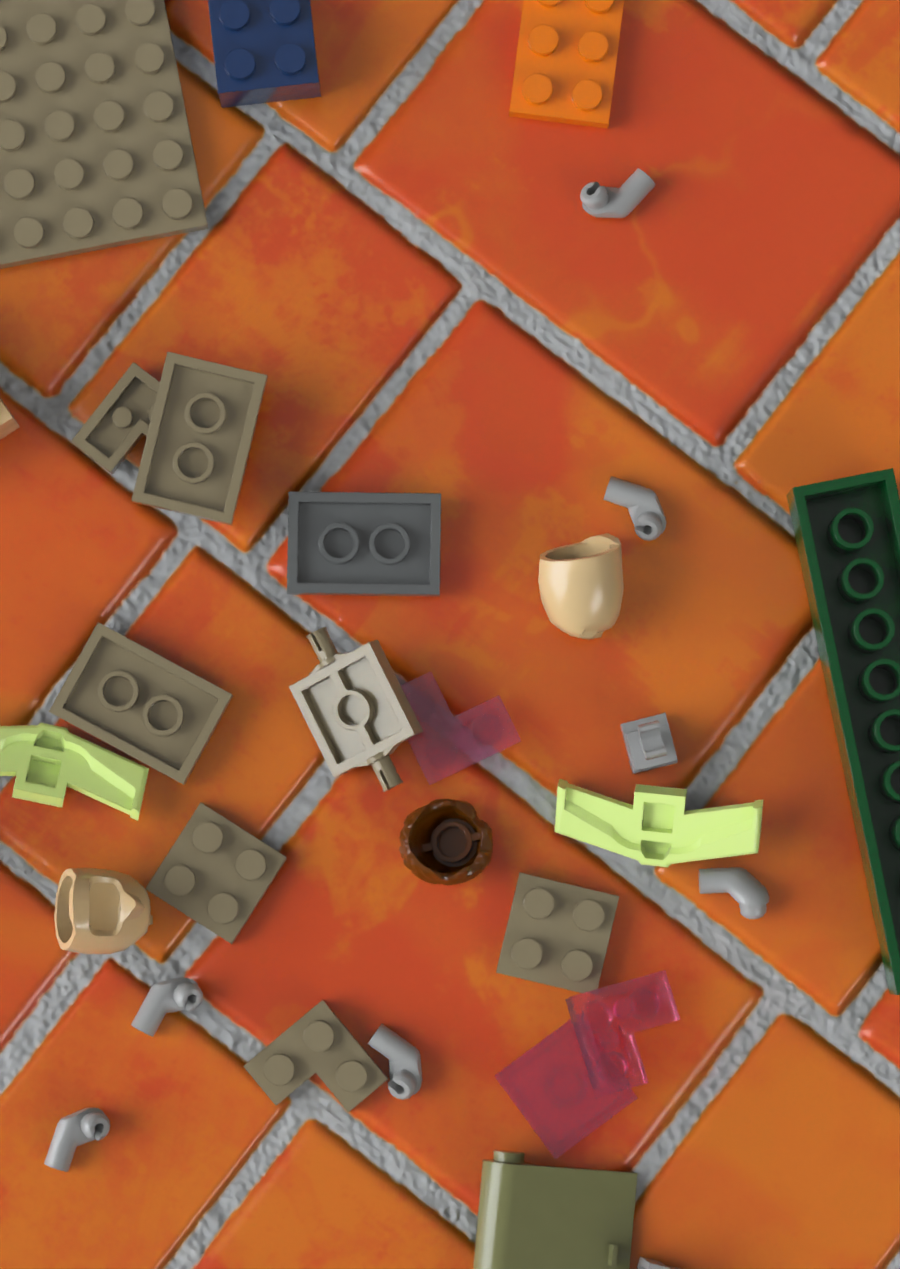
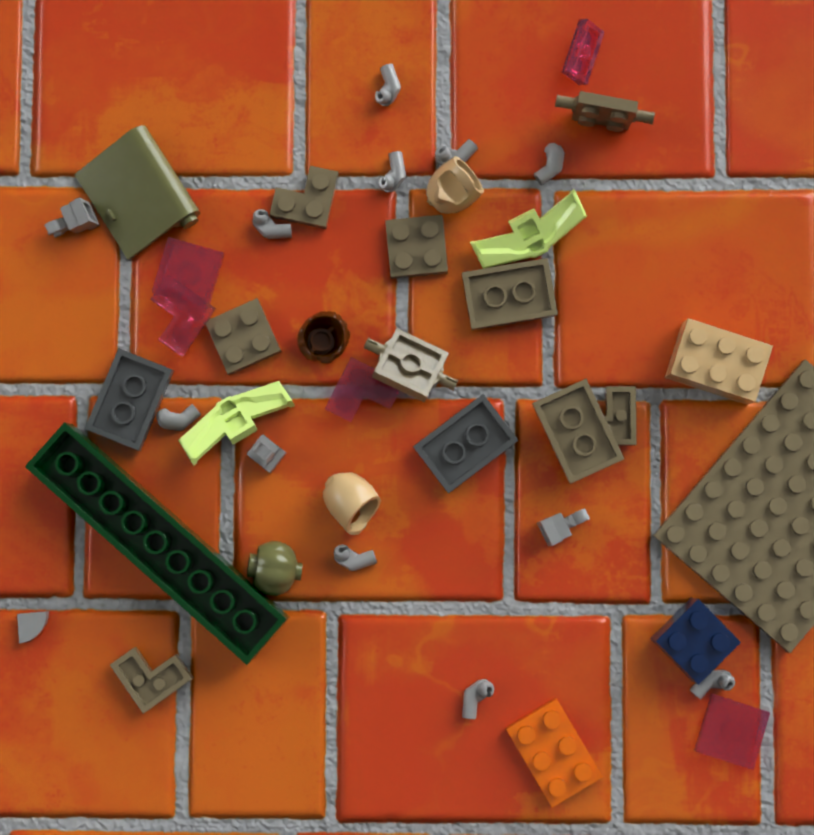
camera: 150 degrees right, 0 degrees up
none -> dark grey plate [85,348,174,451]
none -> olive plant [247,541,303,596]
none -> light grey arm [435,139,478,165]
none -> light grey piece [537,508,590,547]

